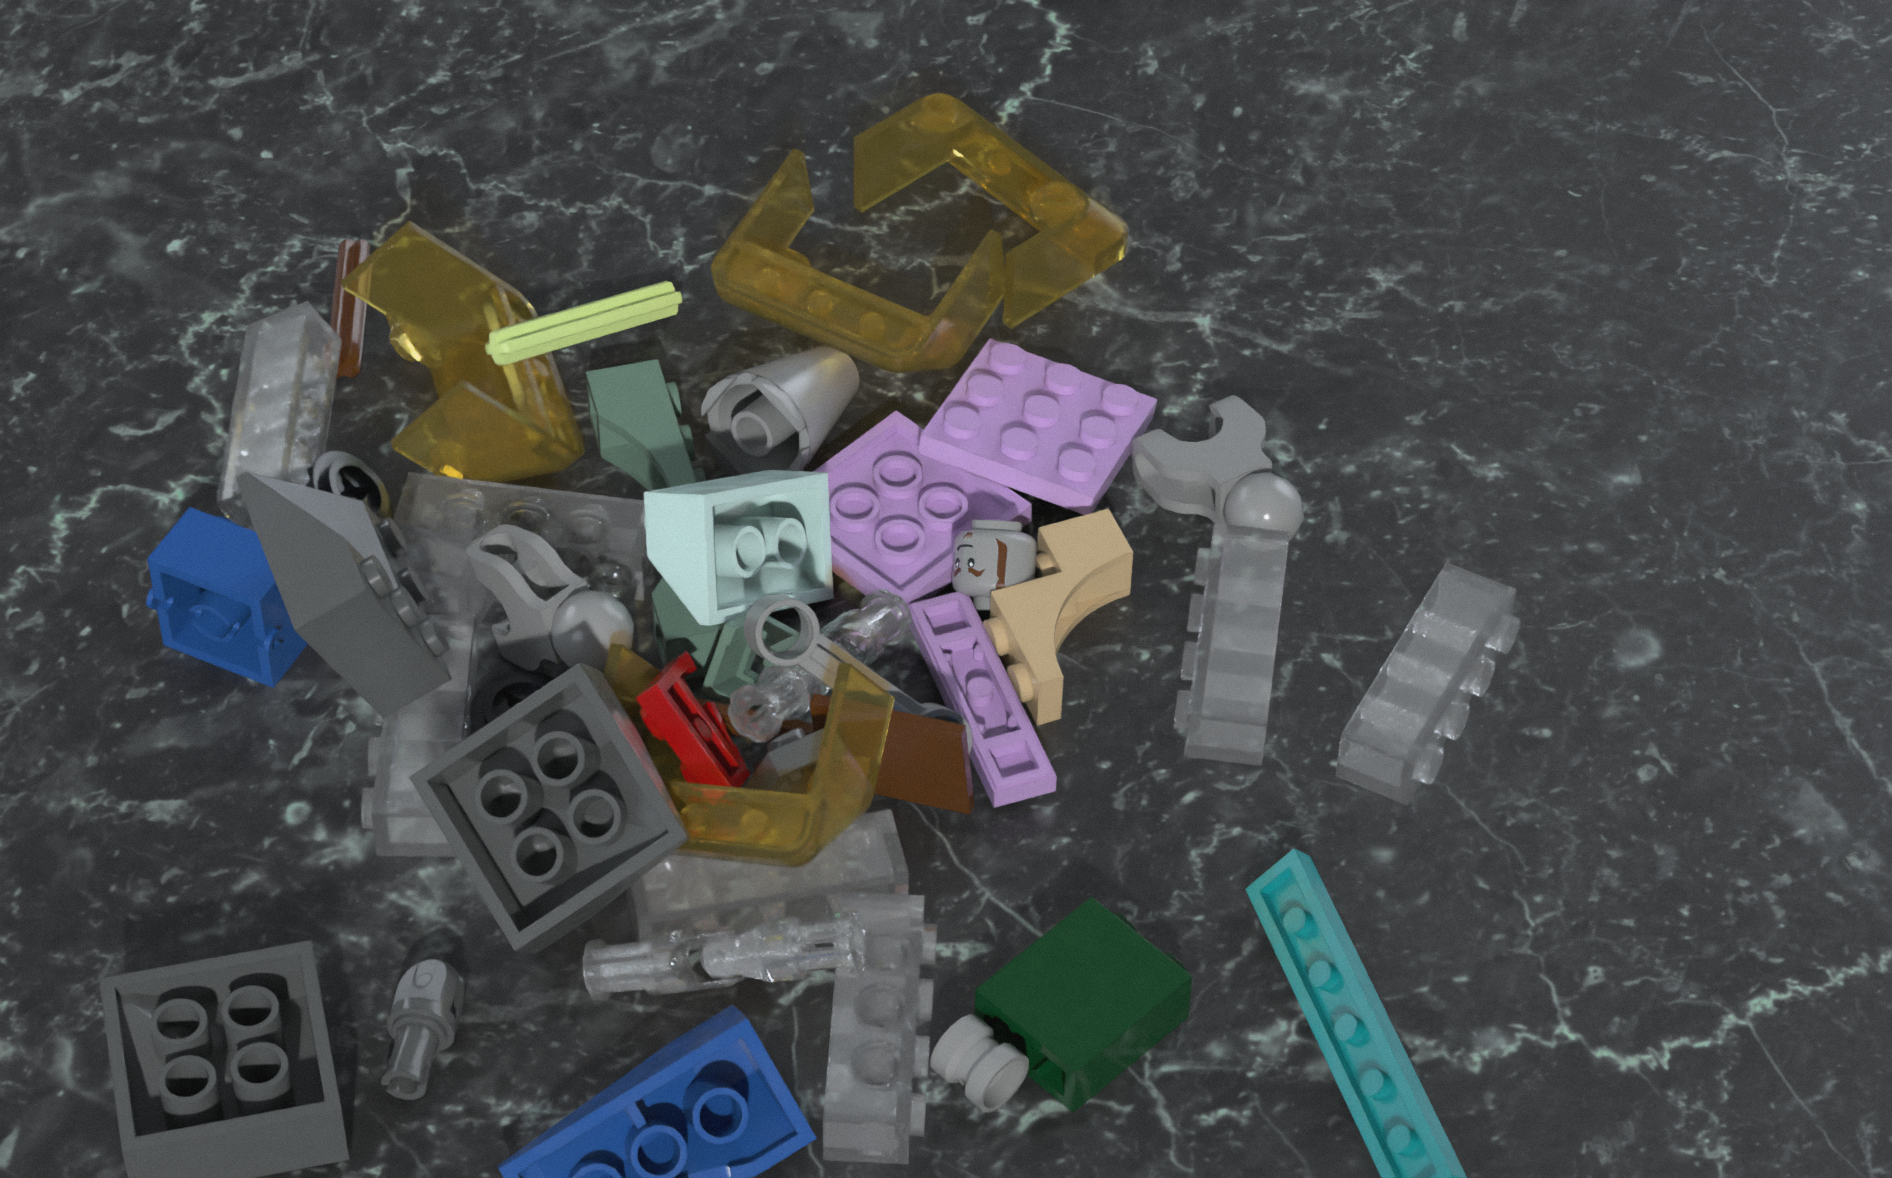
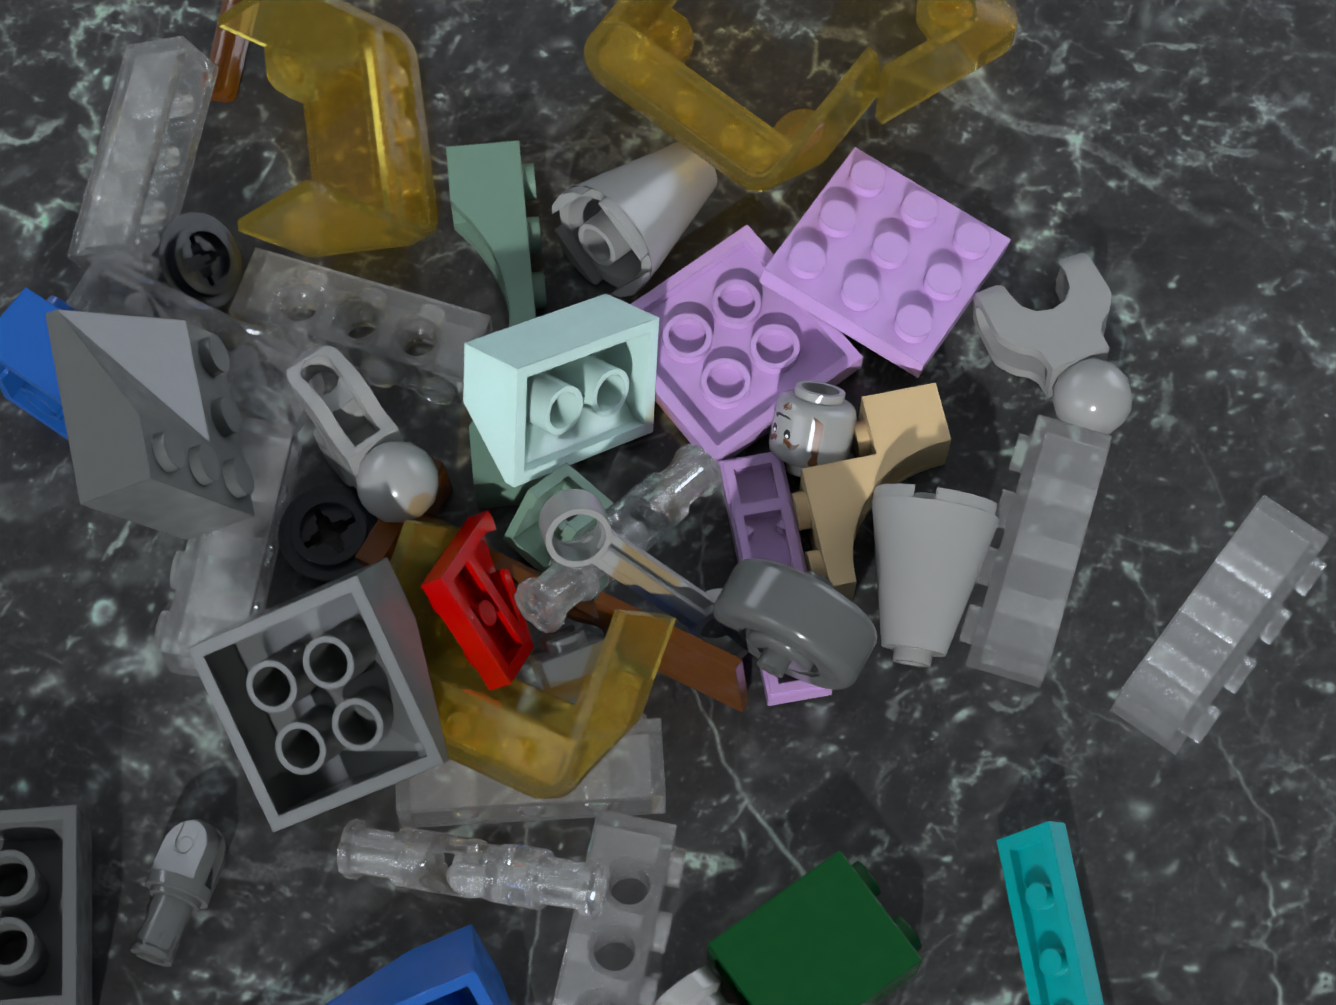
camera: 10 degrees right, 20 degrees up
yellowish green axle [485,281,683,366] -> none
none -> dark grey wheel [713,558,877,690]
none -> light grey cone [872,483,1001,667]

